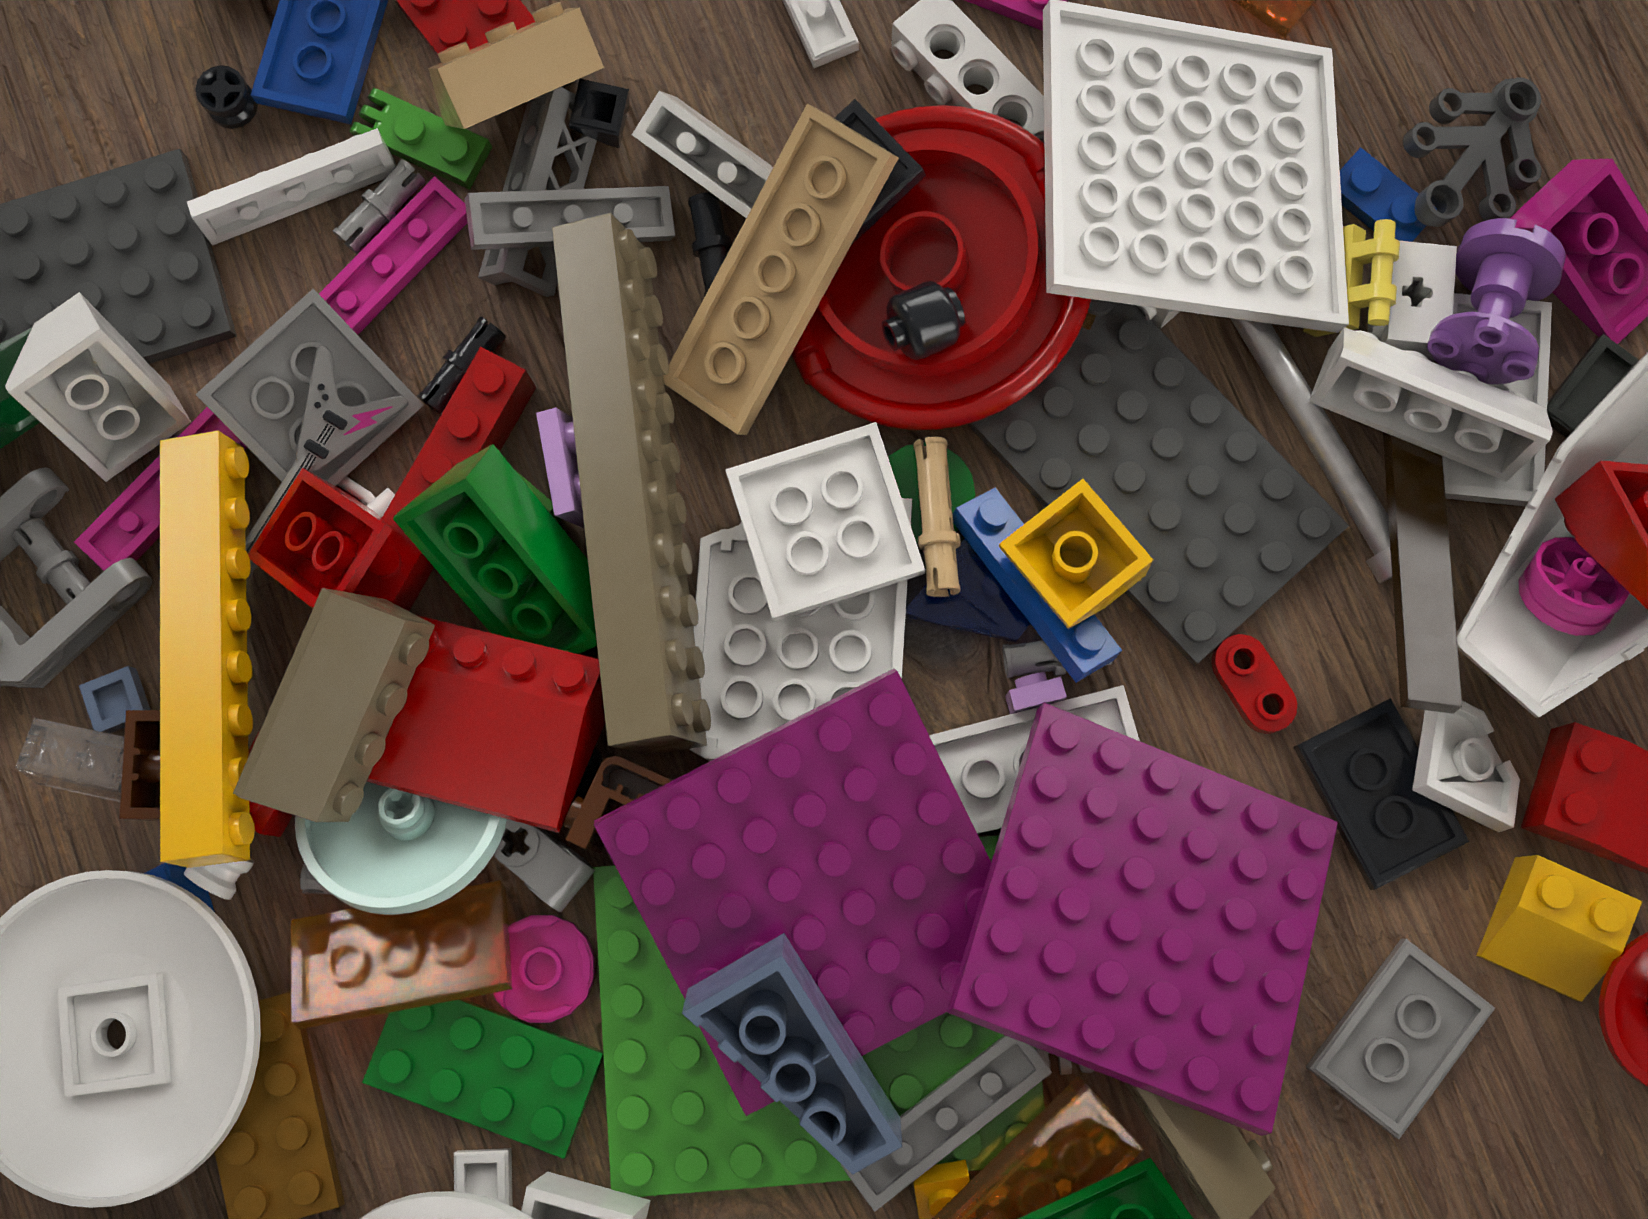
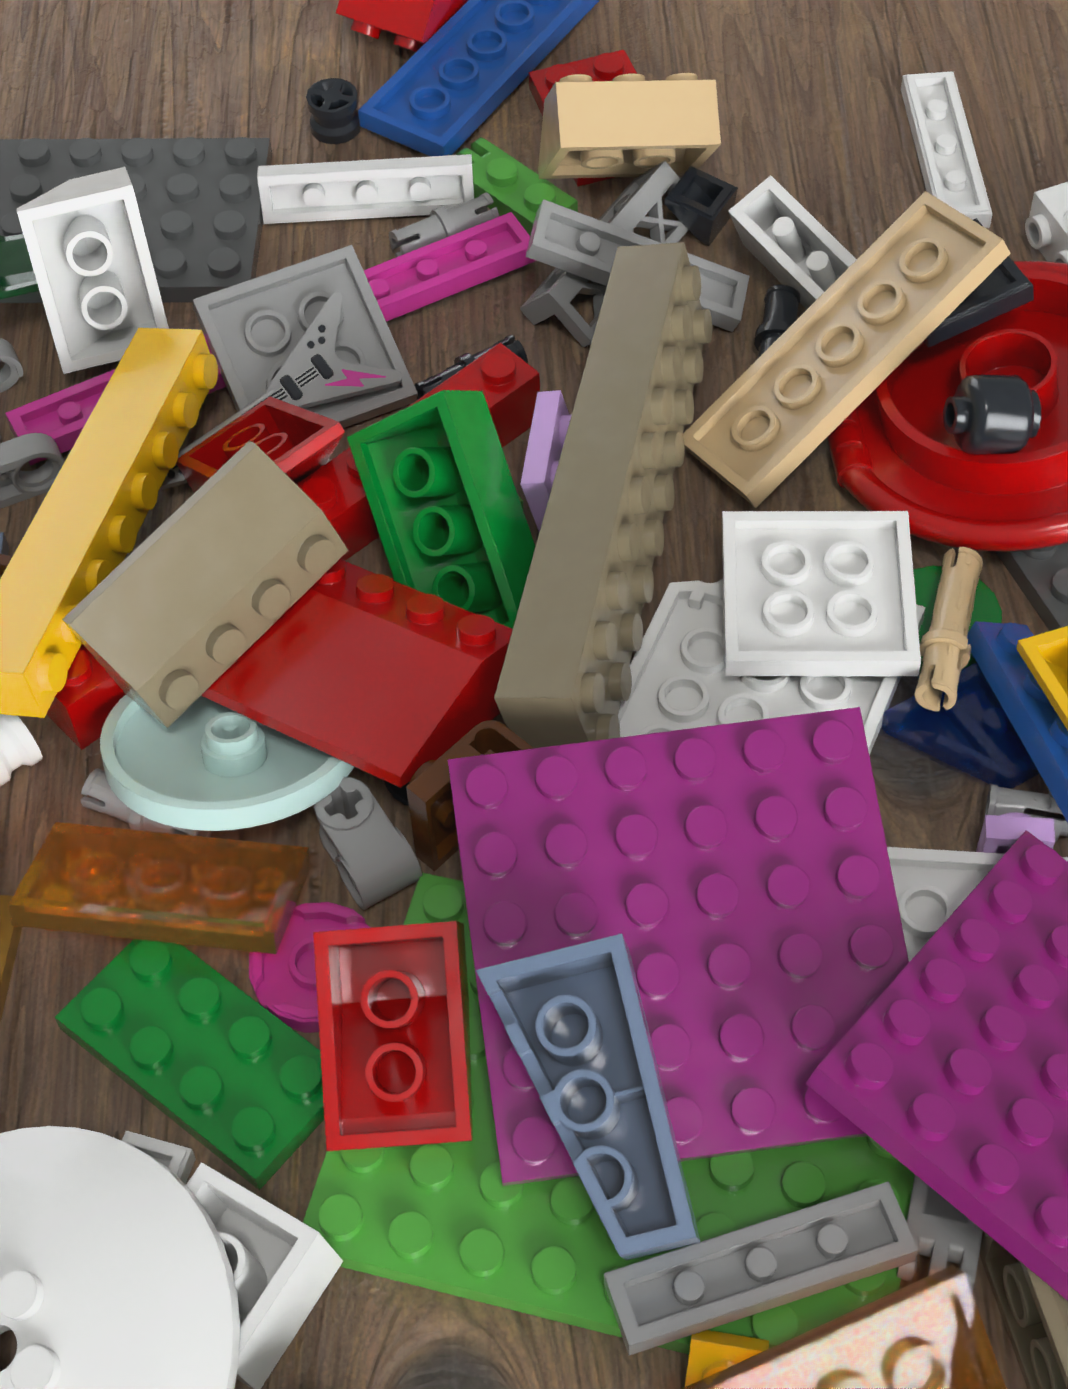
camera: 15 degrees right, 25 degrees down
none -> red slope [313,921,473,1151]

